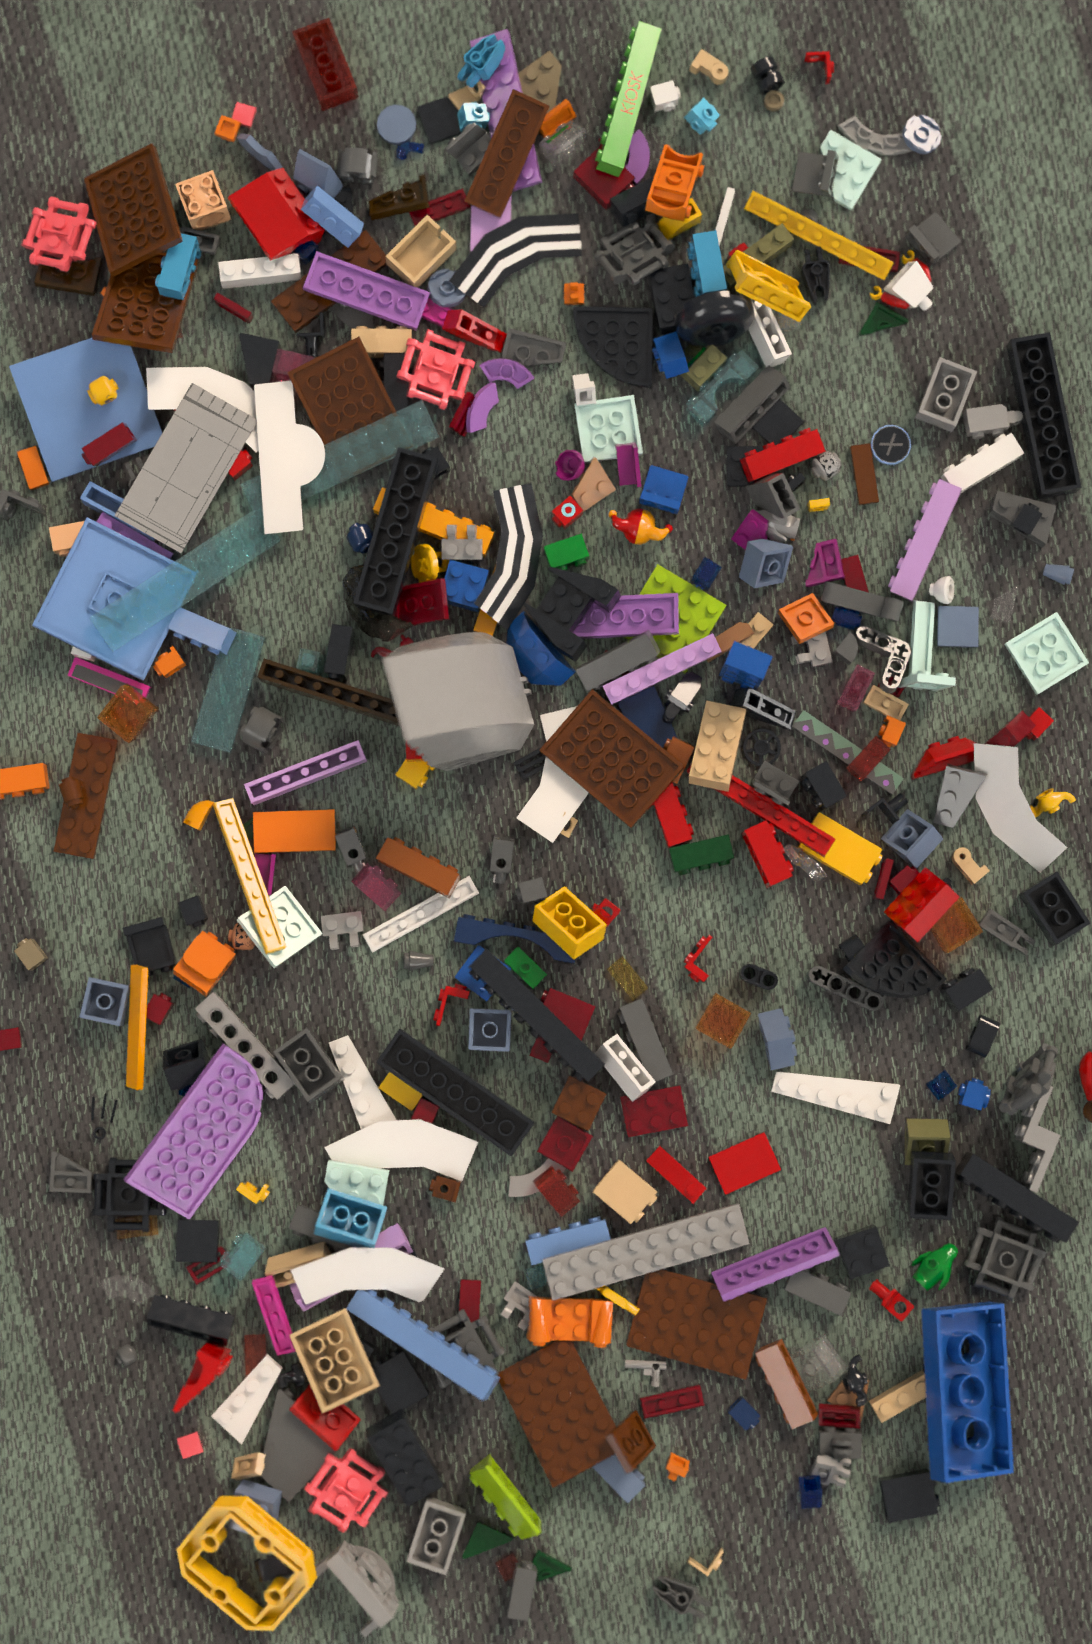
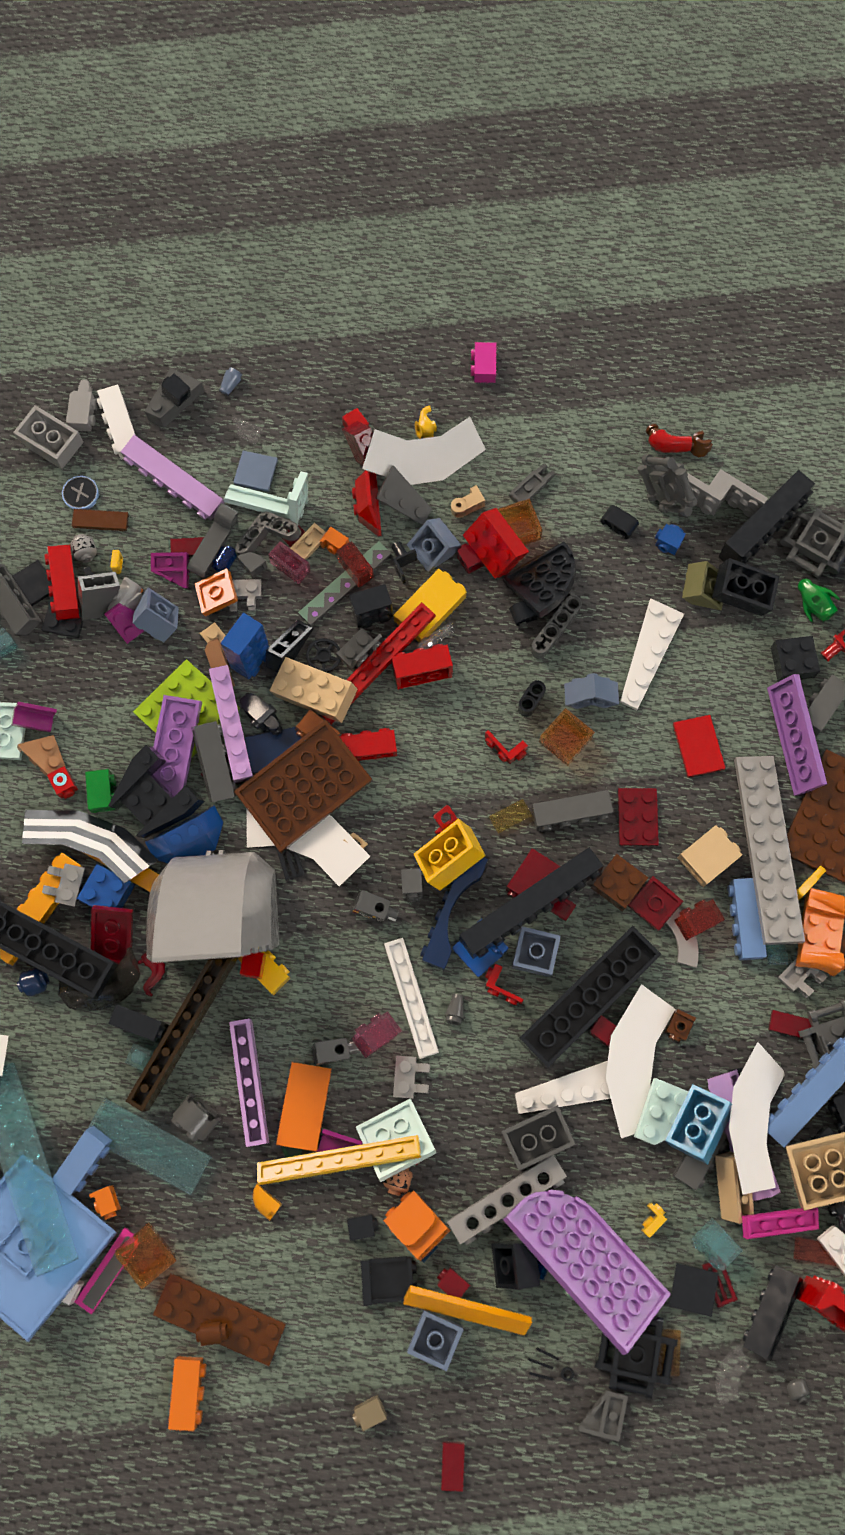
camera: 75 degrees left, 10 degrees down
dark orange brick [376,837,461,899] -> none
yellow tile [379,1072,423,1111] -> none
yellow tile [410,544,450,583] -> none
green plate [504,946,547,989] -> none
magenta hair [555,450,585,481] -> none
white brick [595,1034,655,1102] -> none
piece [609,509,673,545] -> none
blue bracket [639,465,688,514] -> none
red slope [646,1146,707,1204] -> none
dark green brick [668,834,734,876] -> none
clear blue brick [691,557,722,591] -> none
dark red tile [873,858,894,900] -> none
clear blue slope [926,1070,957,1100] -> none
white brick [929,576,954,604] -> none
black brick [939,967,993,1012] -> none
light aqua plate [1004,612,1089,695] -> none
black brick [1006,332,1082,500] -> none
black brick [1018,872,1090,946] -> none

